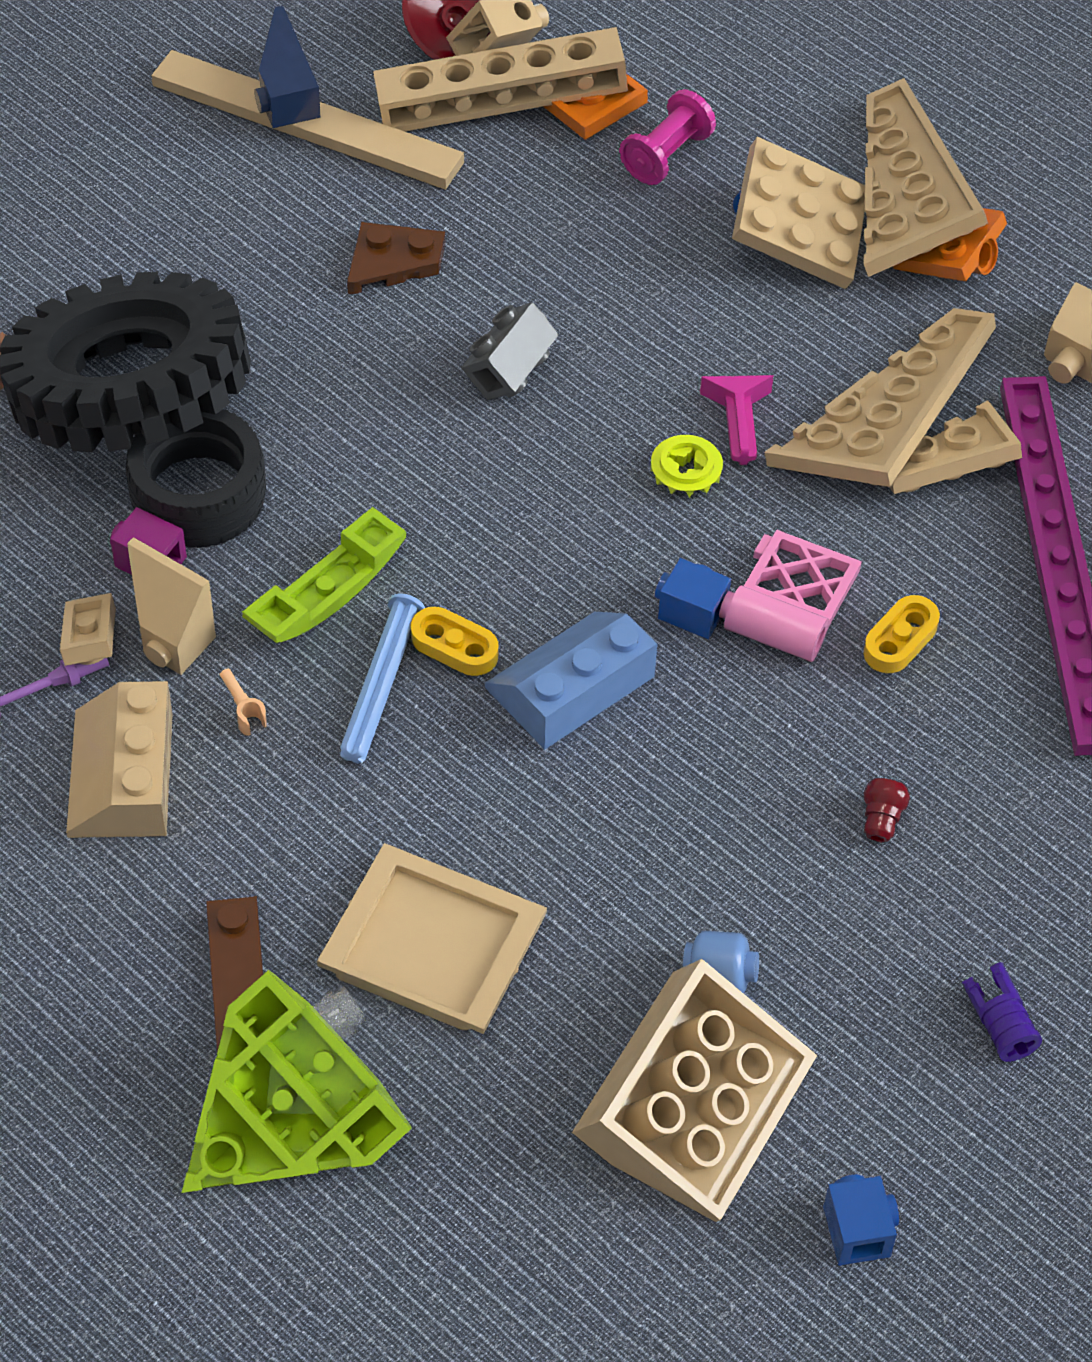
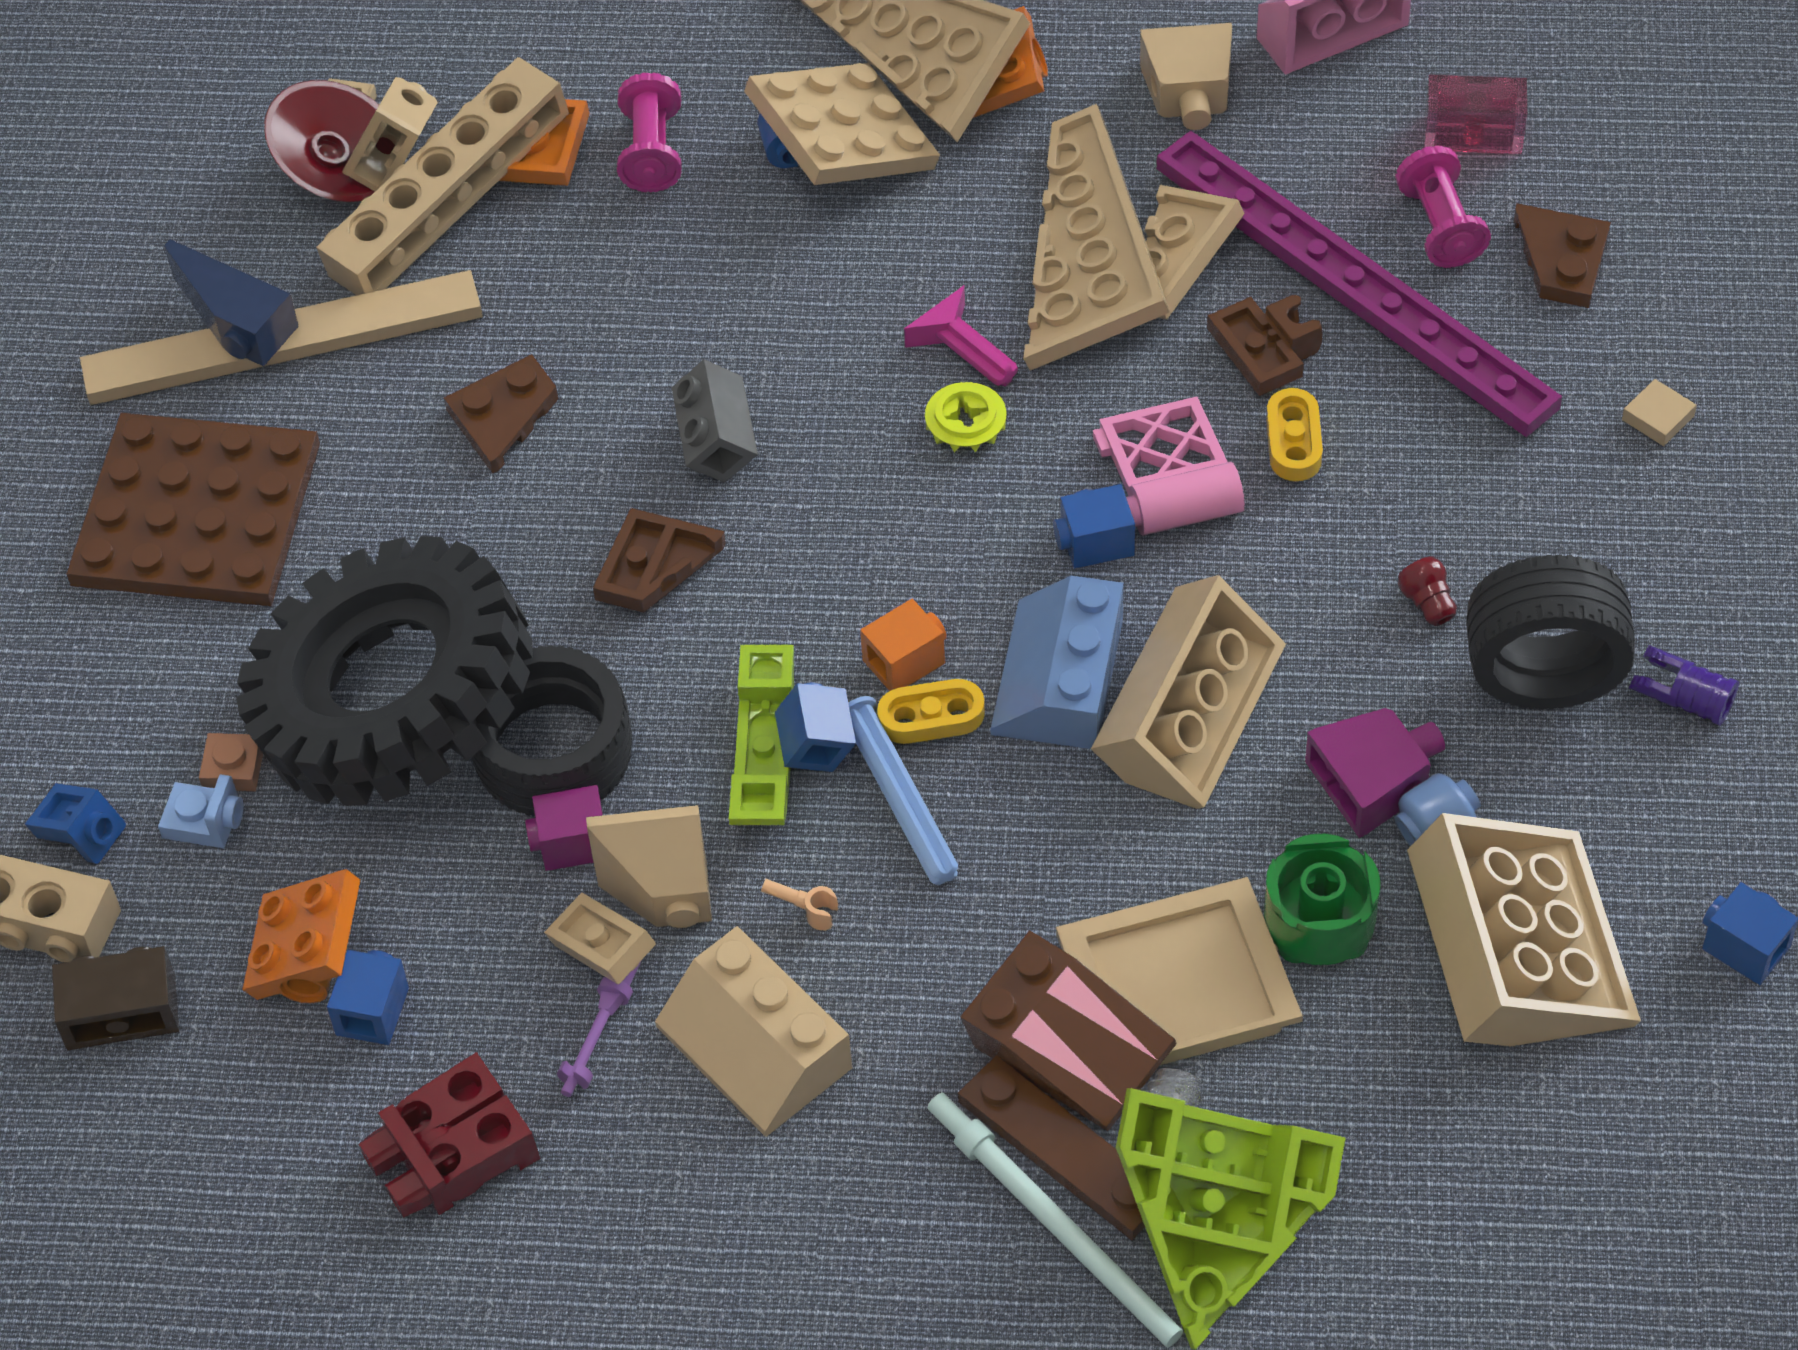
camera: 35 degrees left, 0 degrees up
none -> reddish brown plate [66,413,320,607]
none -> reddish brown wing [593,508,726,613]
none -> blue brick [775,682,856,772]
none -> orange brick [860,598,947,691]
none -> light aqua bar [927,1092,1183,1348]
none -> reddish brown slope [960,930,1177,1132]
none -> tan slope [1091,575,1286,809]
none -> reddish brown plate [1207,295,1323,396]
none -> green brick [1264,834,1380,965]
none -> magenta torso [1305,708,1445,838]
none -> black tyre [1466,554,1635,710]

